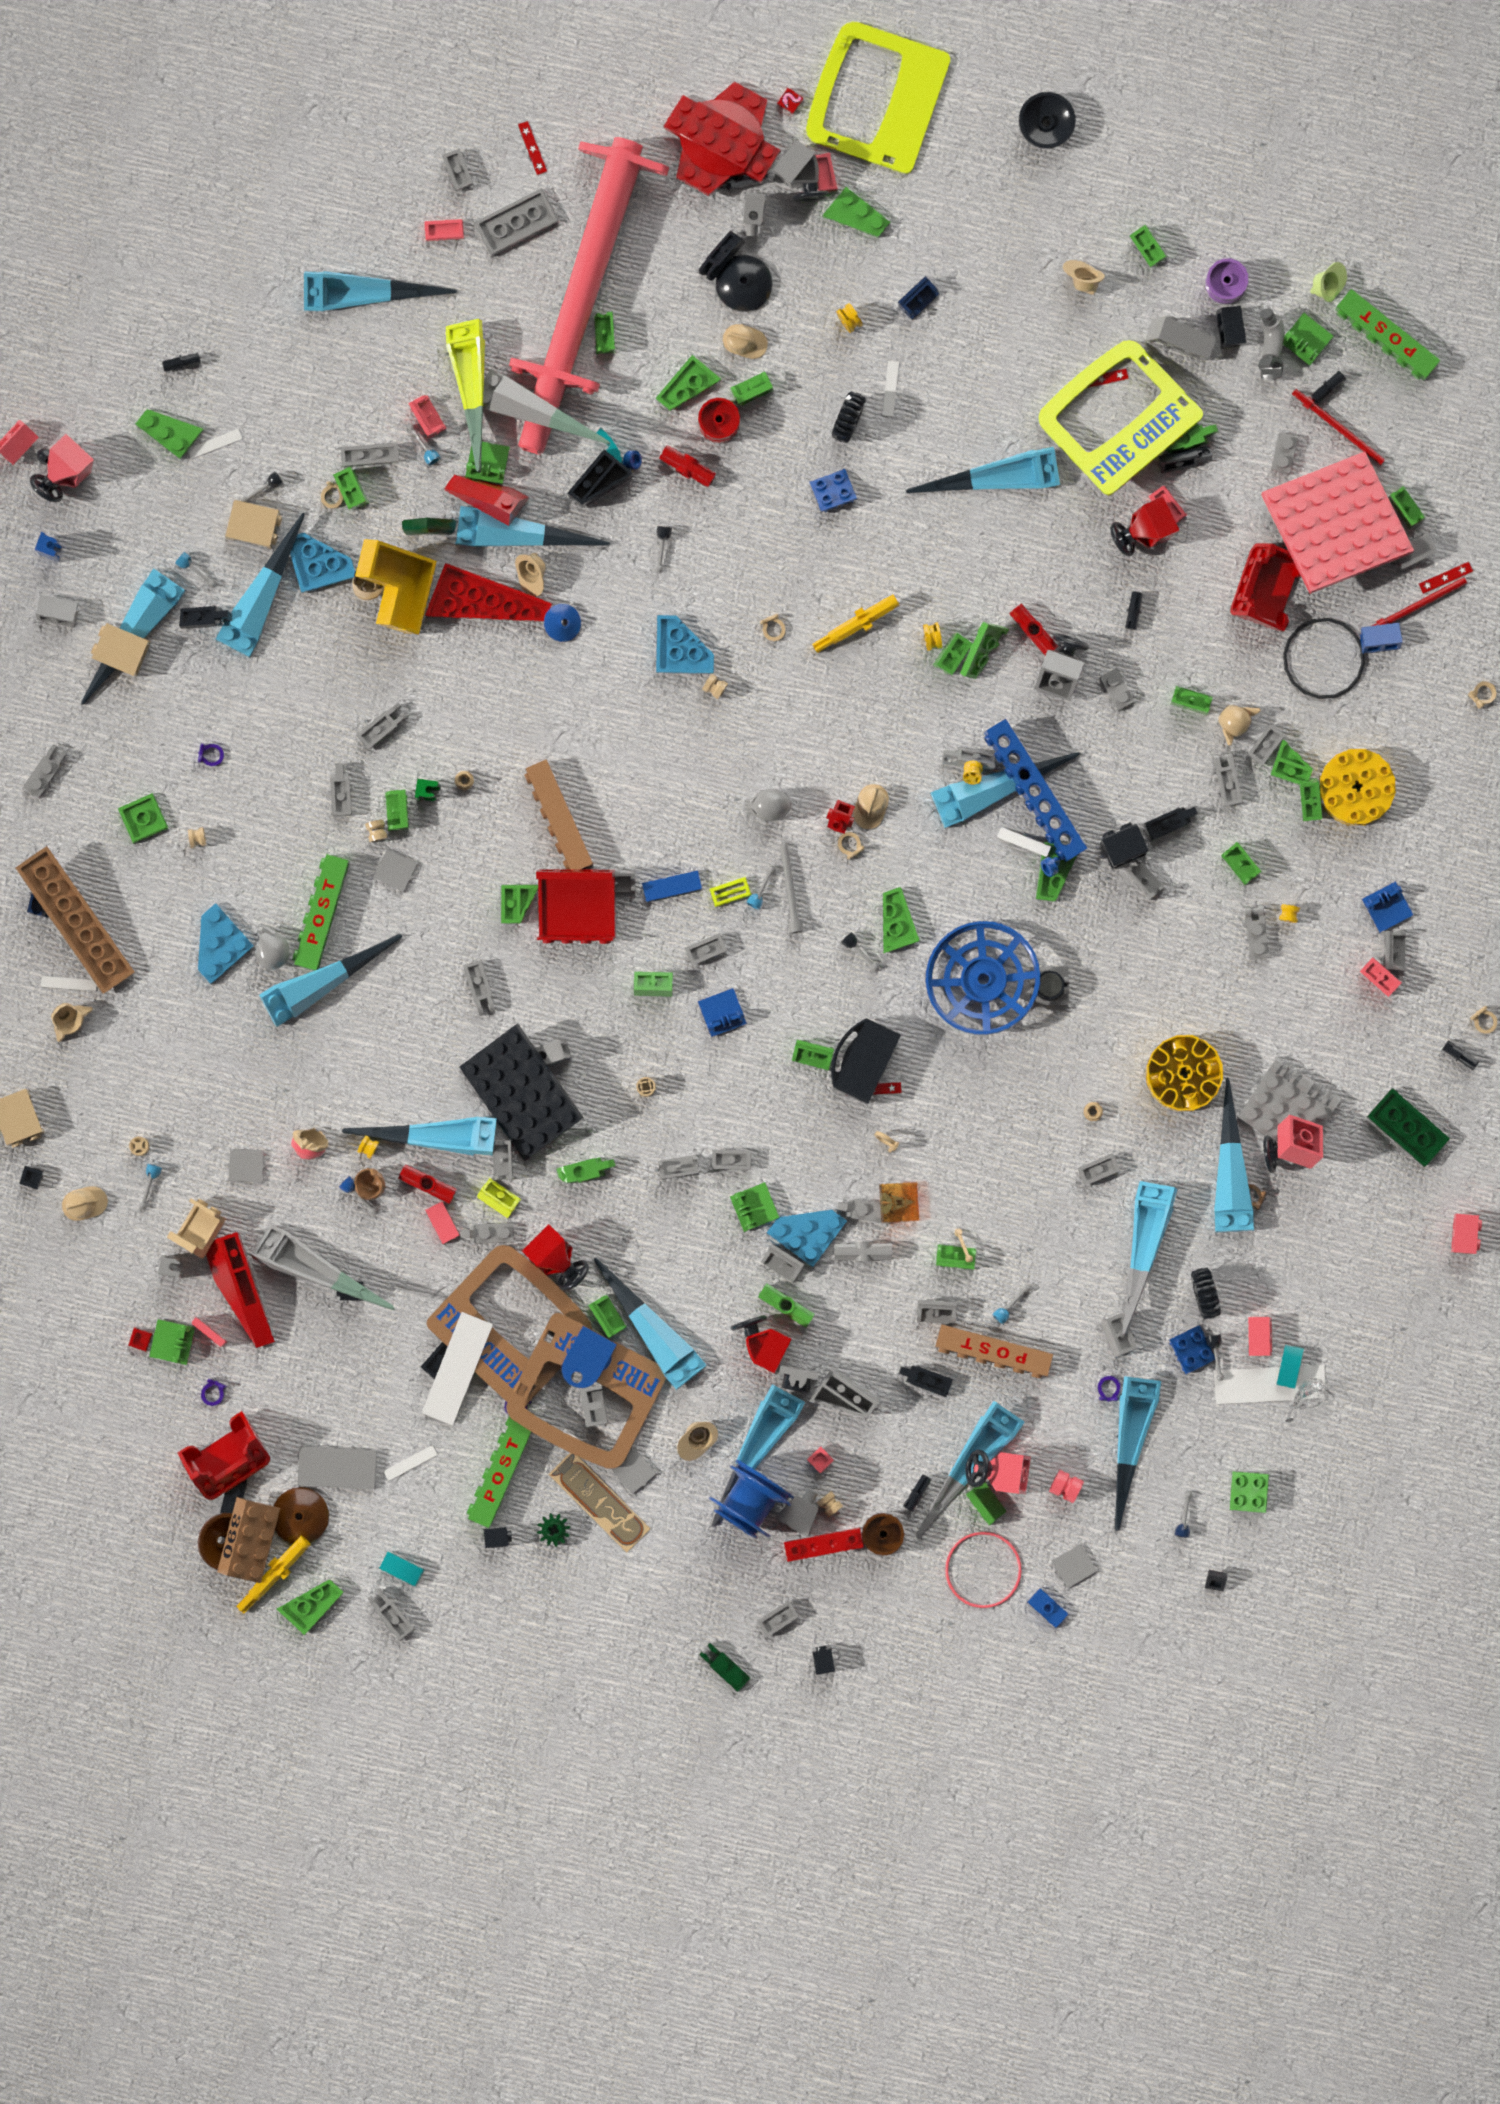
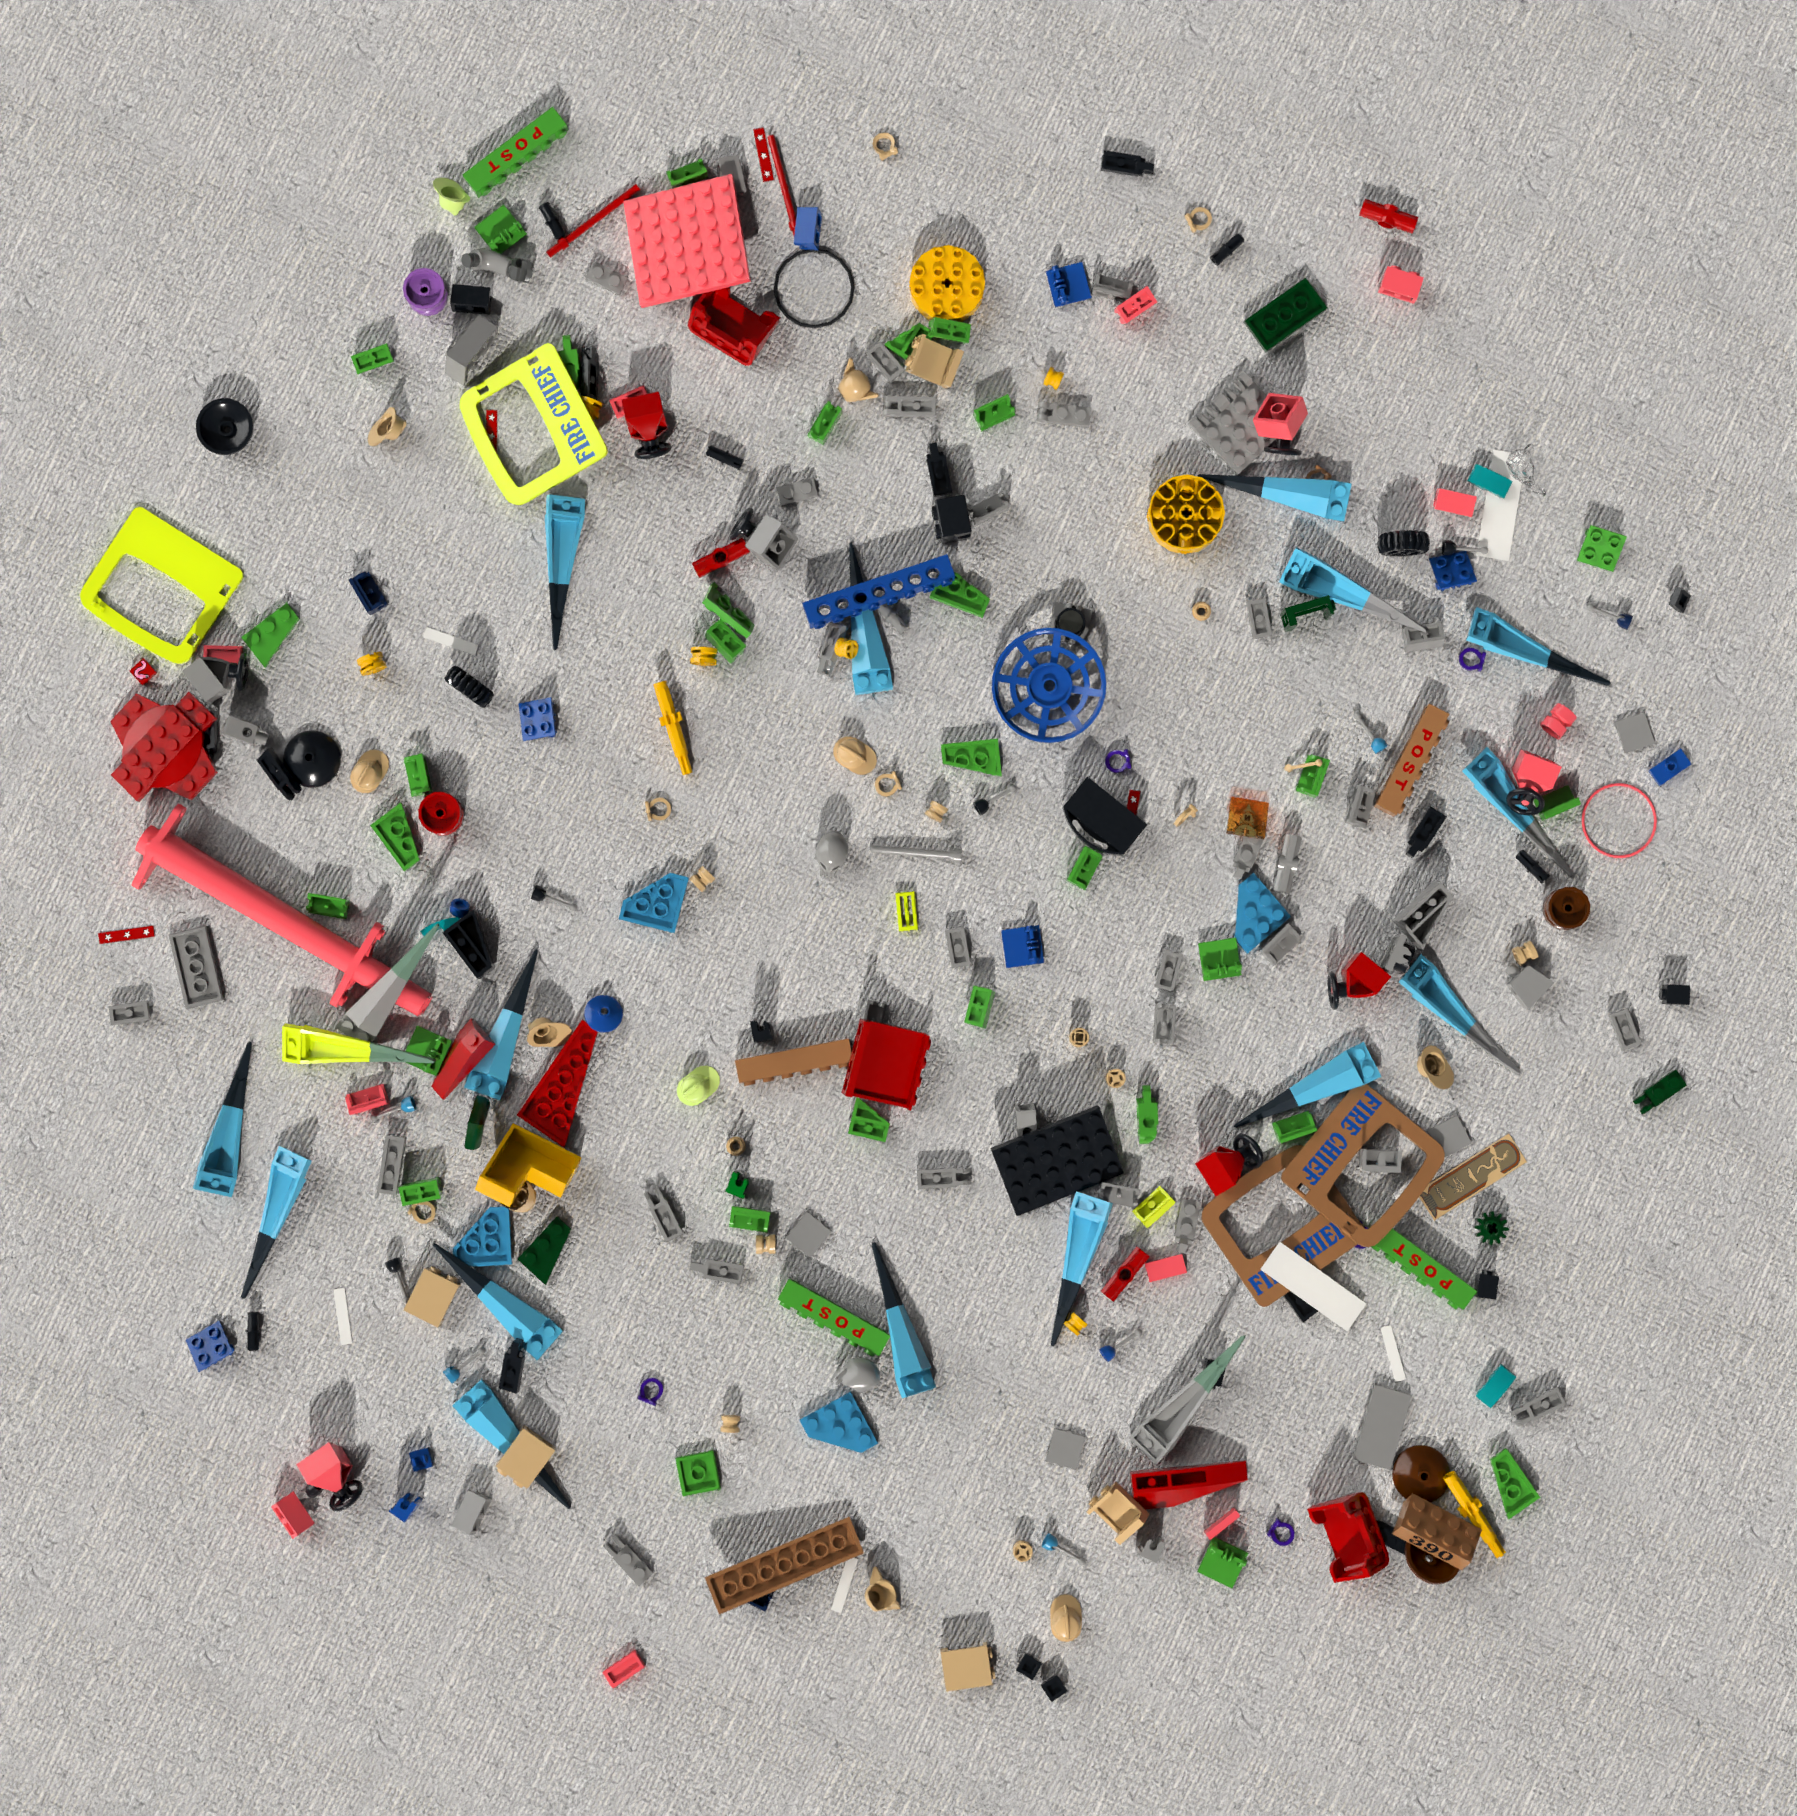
camera: 85 degrees left, 0 degrees up
red tile [128,1328,153,1352] -> none
bright green wing [135,409,204,460] -> none
tan hair [291,1128,329,1160] -> none
medium nougat hair [354,1168,386,1200] -> none
coral tile [425,219,464,241] -> none
blue tile [562,1326,617,1388] -> none
blue tile [642,870,702,902] -> none
red piece [659,445,716,488] -> none
blue wheel [709,1459,794,1540] -> none
hinge [746,866,776,910] -> none
bright green piece [758,1283,815,1328] -> none
red fence [784,1527,864,1562] -> none
coral plate [807,1446,834,1473] -> none
red brick [826,799,855,834] -> none
white sticker [997,827,1051,857] -> none
blue tile [1041,857,1060,877] -> none
none -> blue hinge [186,1321,235,1372]
none -> medium azure plate [241,1146,312,1299]
none -> blue tile [409,1447,434,1472]
none -> dark green wing [518,1216,572,1285]
none -> yellow wheel [581,396,603,419]
none -> yellowish green piece [677,1066,720,1106]
none -> black hinge [750,1021,774,1043]
none -> light grey pin [877,603,910,635]
none -> tan panel [905,334,964,388]
none -> tan wheel [925,800,948,823]
none -> black plate [1040,1673,1068,1702]
none -> dark purple piece [1105,749,1132,773]
none -> tan wheel [1106,1069,1126,1088]
none -> dark green panel [1280,595,1336,632]

